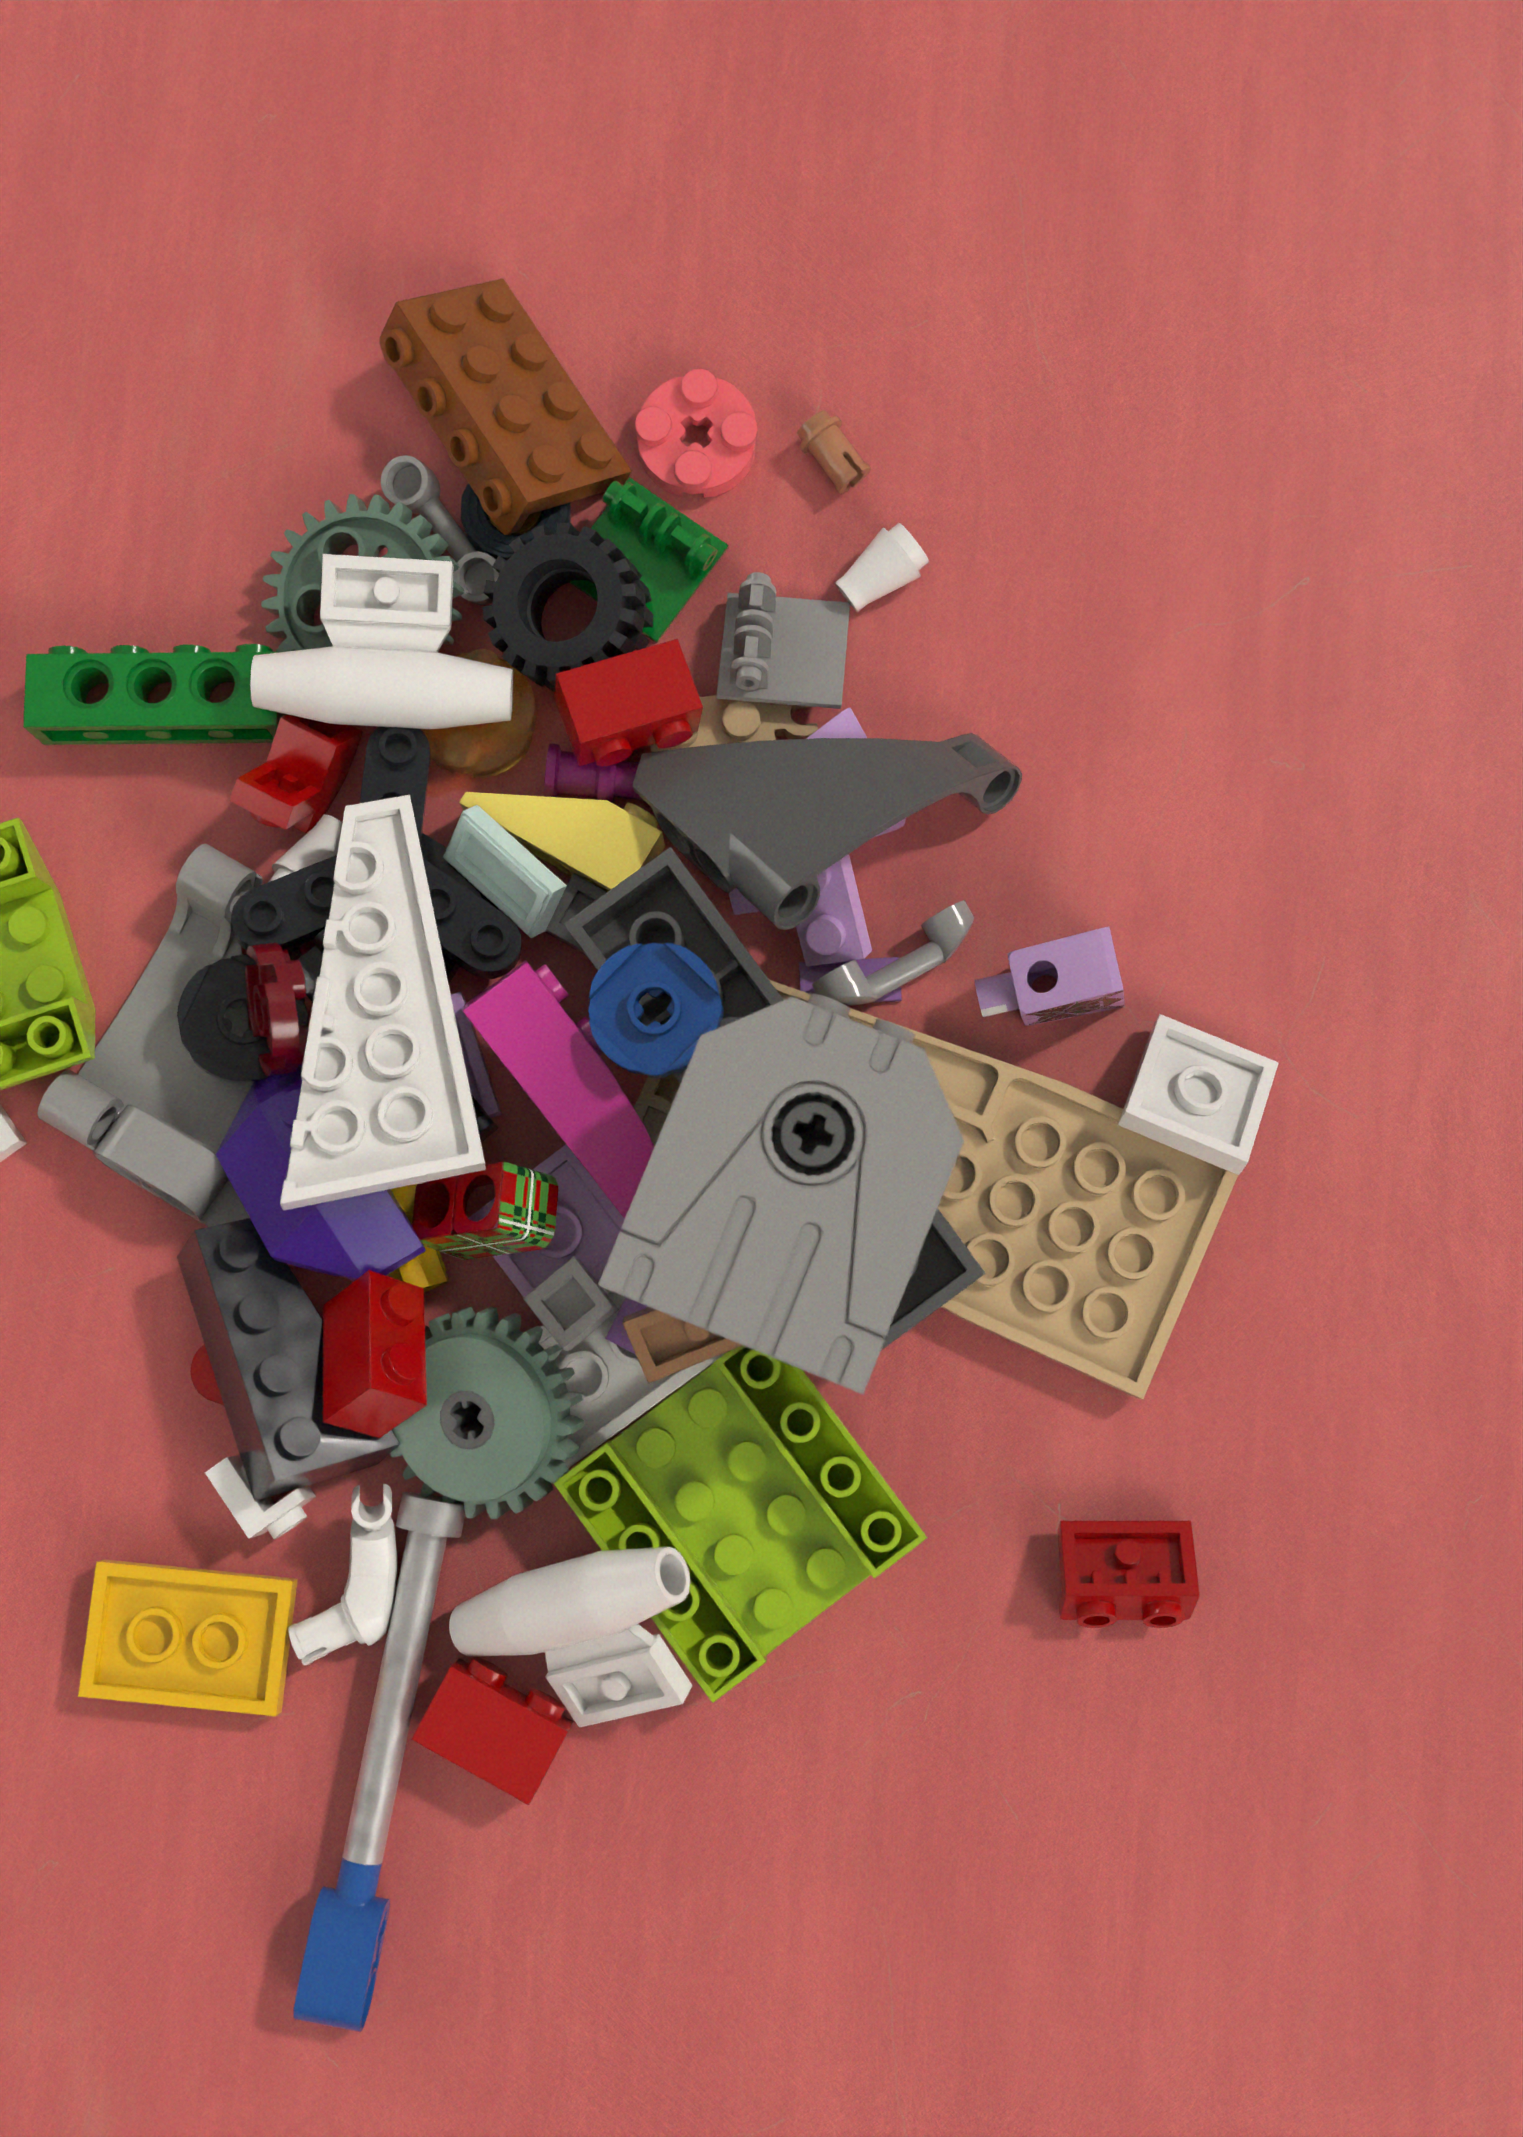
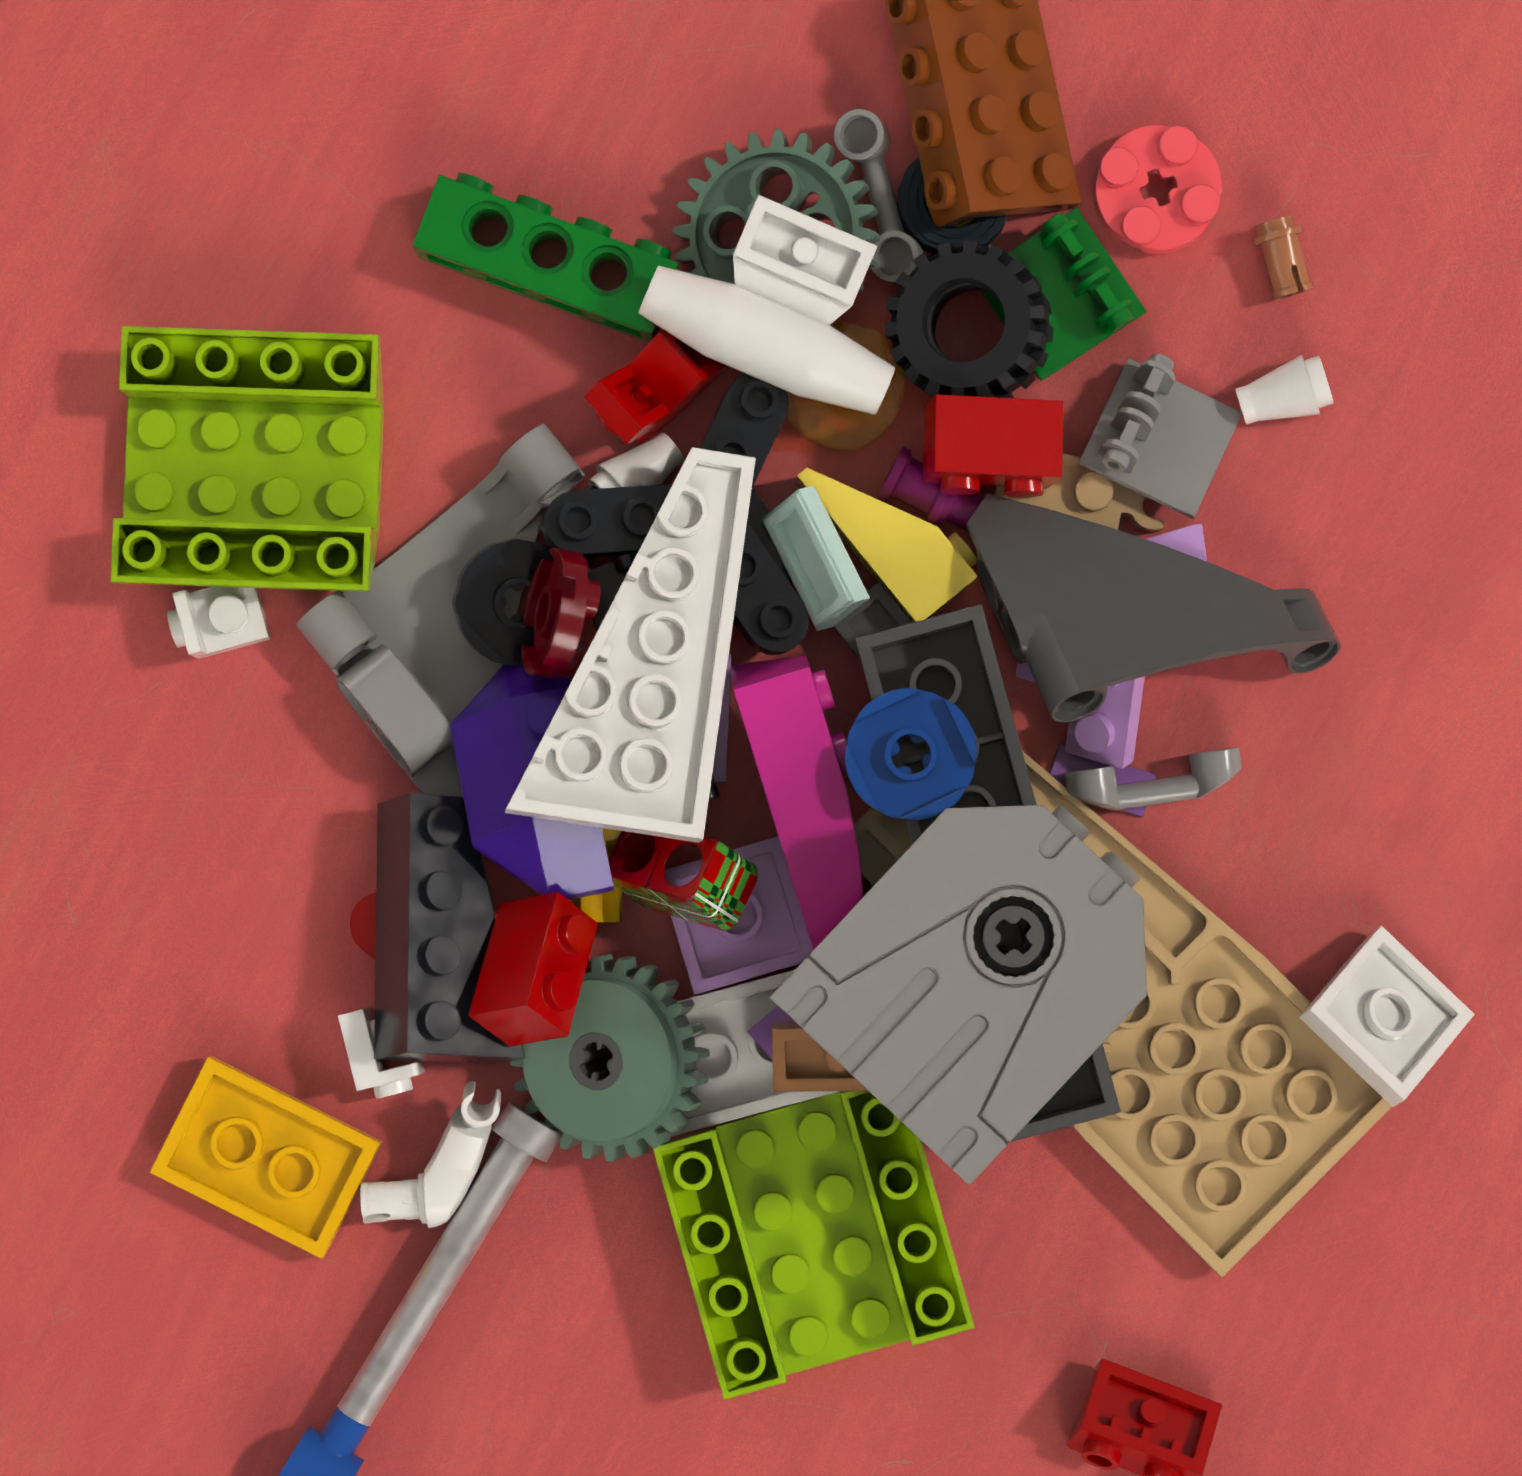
camera: 20 degrees right, 5 degrees up
red brick [411,1656,574,1805] -> none
white plate [449,1547,693,1728] -> none
light grey plate [523,1256,619,1352] -> none
lavender torso [974,926,1125,1026] -> none

